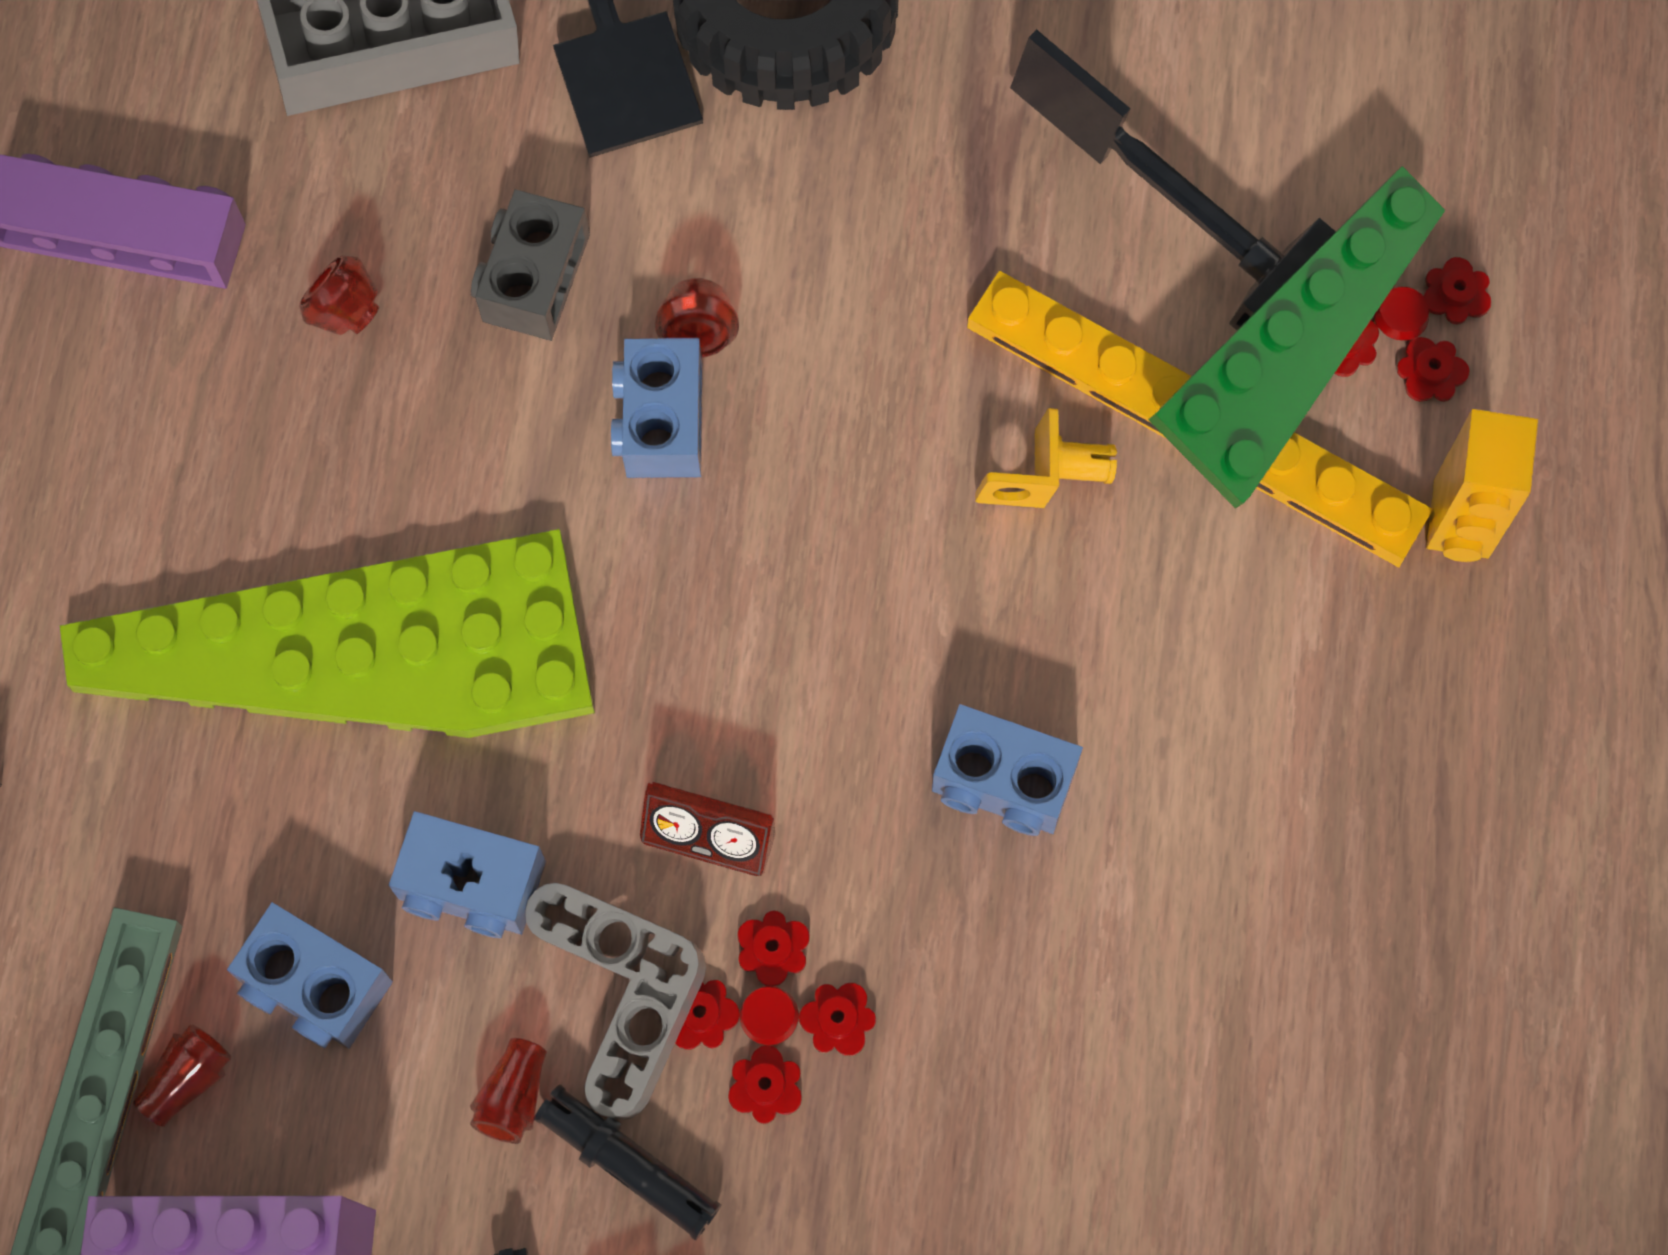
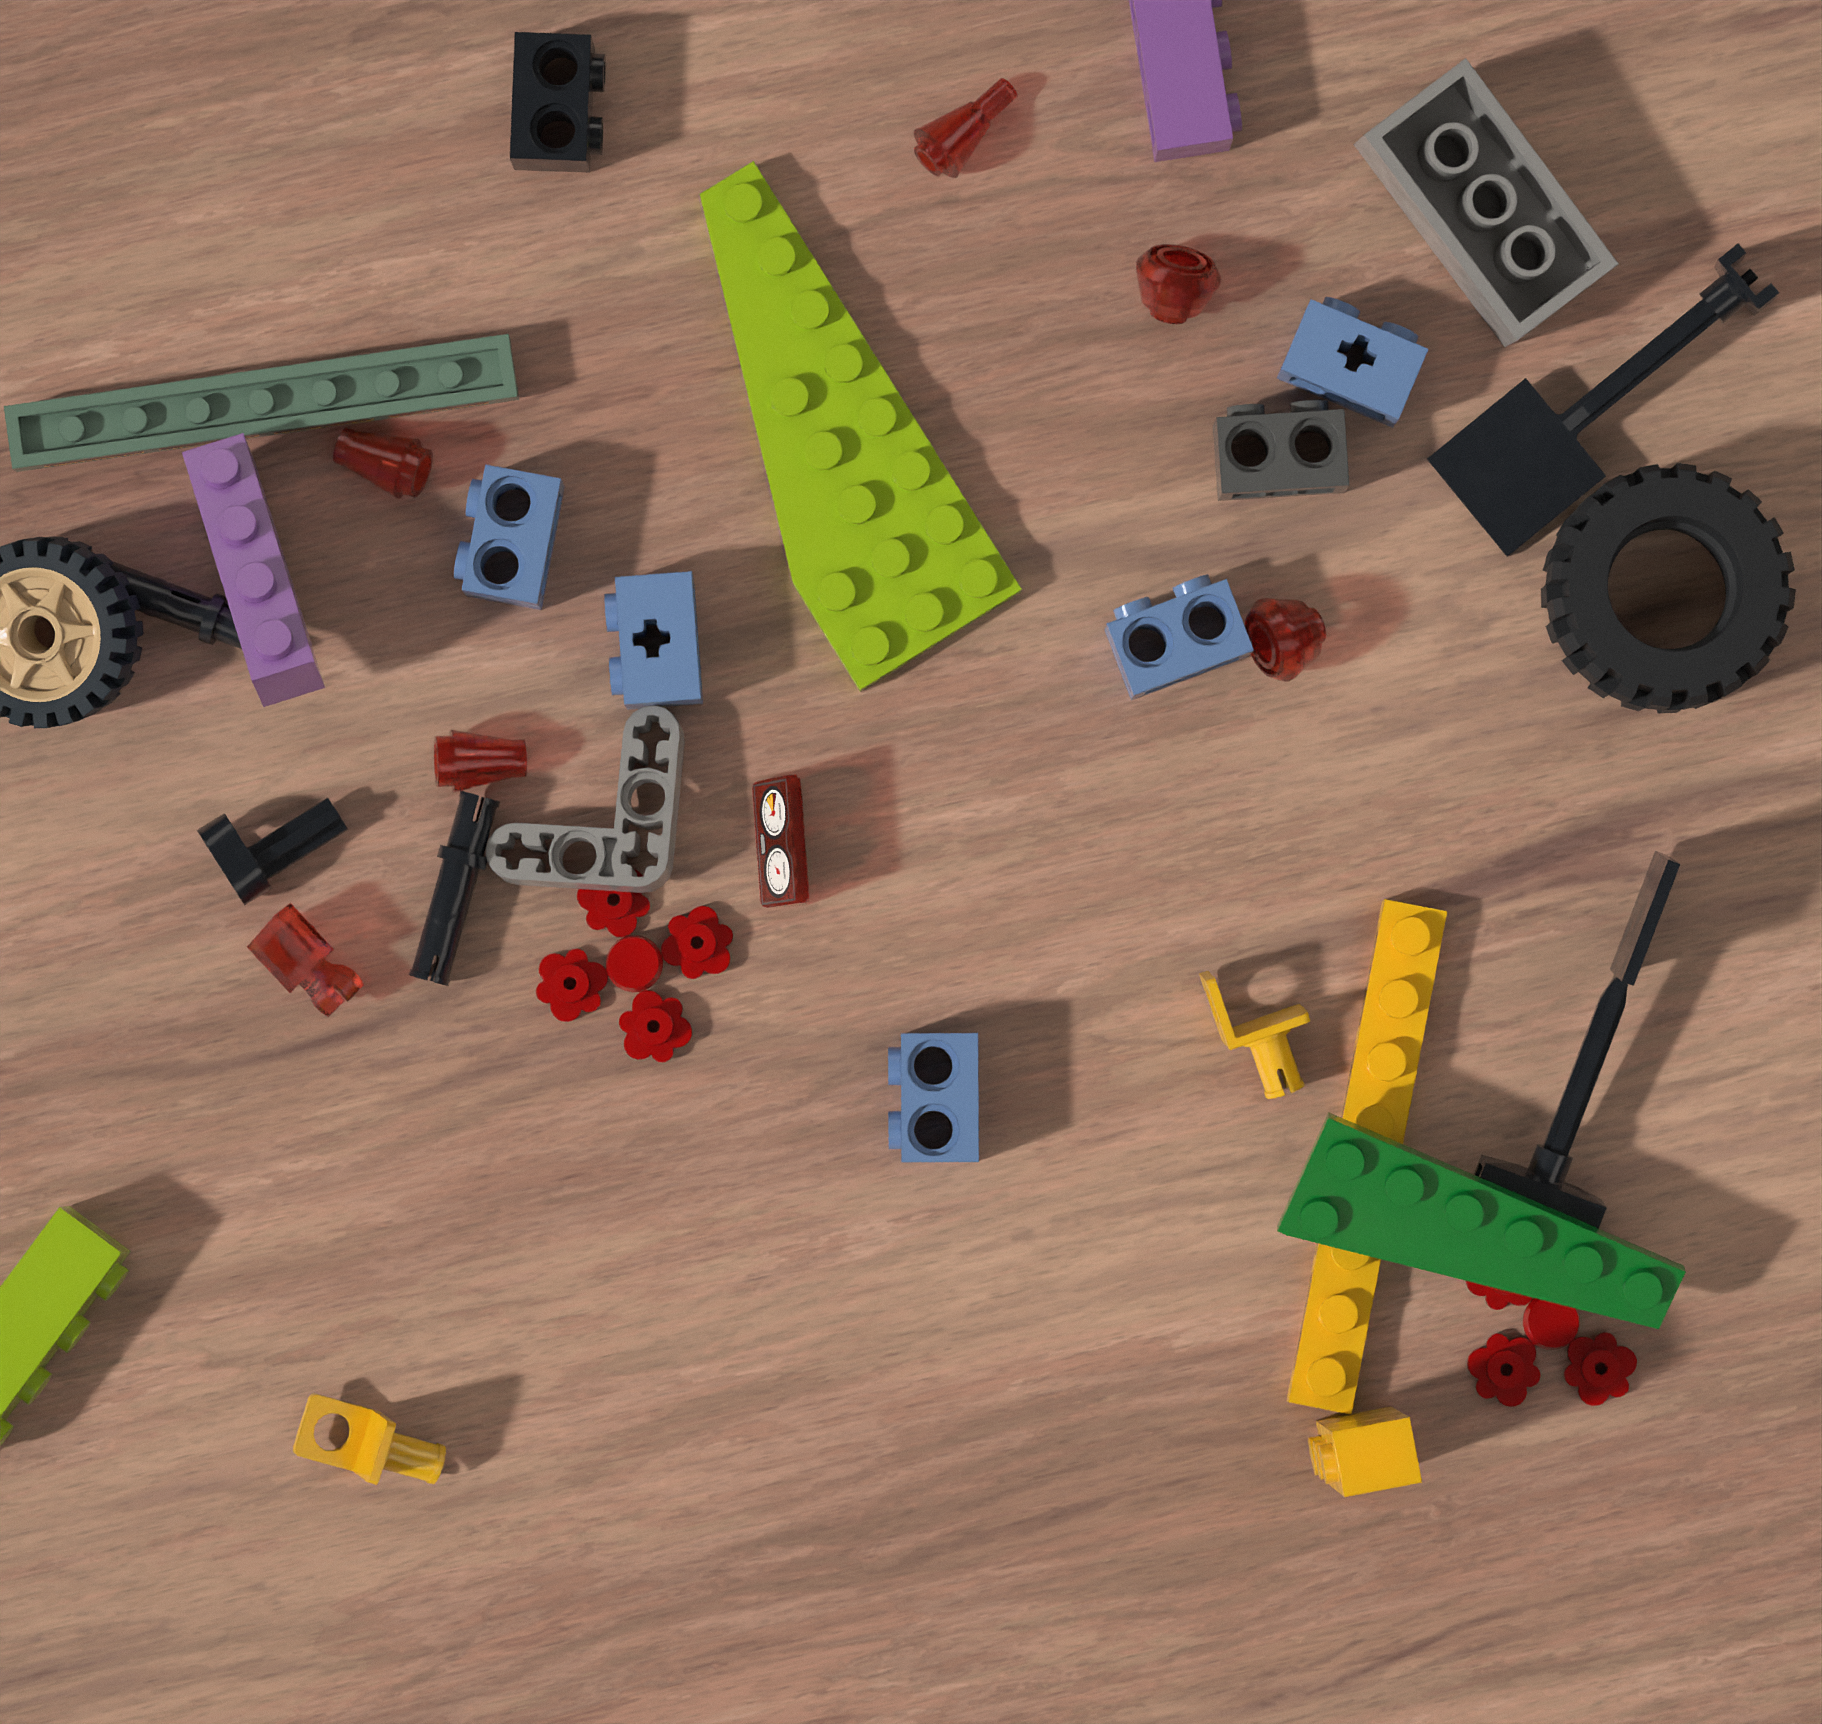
camera: 65 degrees right, 15 degrees up
none -> clear red cone [914,78,1018,178]
none -> medium blue brick [1277,297,1428,428]

